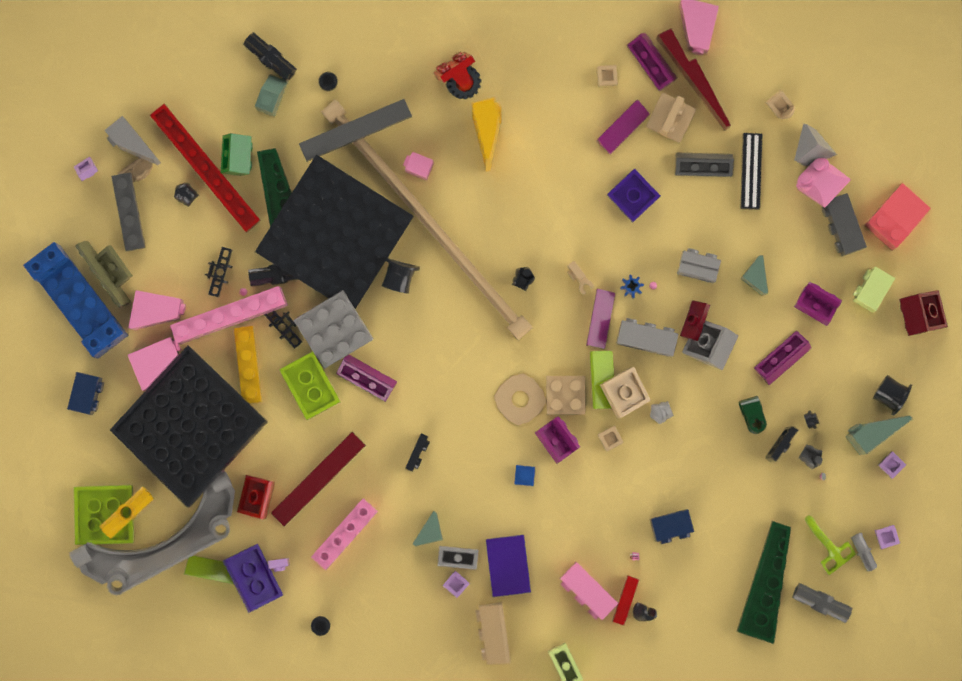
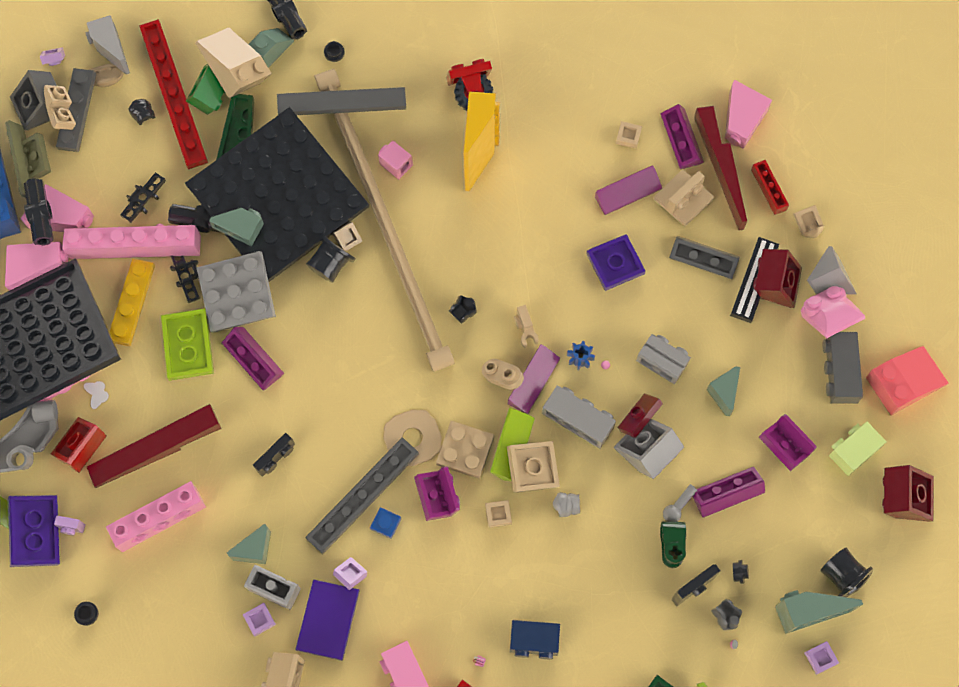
camera: 20 degrees right, 15 degrees down
none -> dark grey slope [10,70,57,130]
none -> black piece [24,178,54,246]
none -> tan slope [44,85,76,130]
none -> white sticker [84,381,109,409]
none -> tan slope [196,28,272,98]
none -> sand green slope [209,208,264,247]
none -> dark grey tile [305,437,419,555]
none -> tan plate [332,222,363,251]
none -> lavender plate [333,557,367,590]
none -> tan plate [482,359,524,390]
none -> light grey bar [663,484,697,522]
none -> red piece [751,160,789,215]
none -> dark red slope [754,249,802,308]

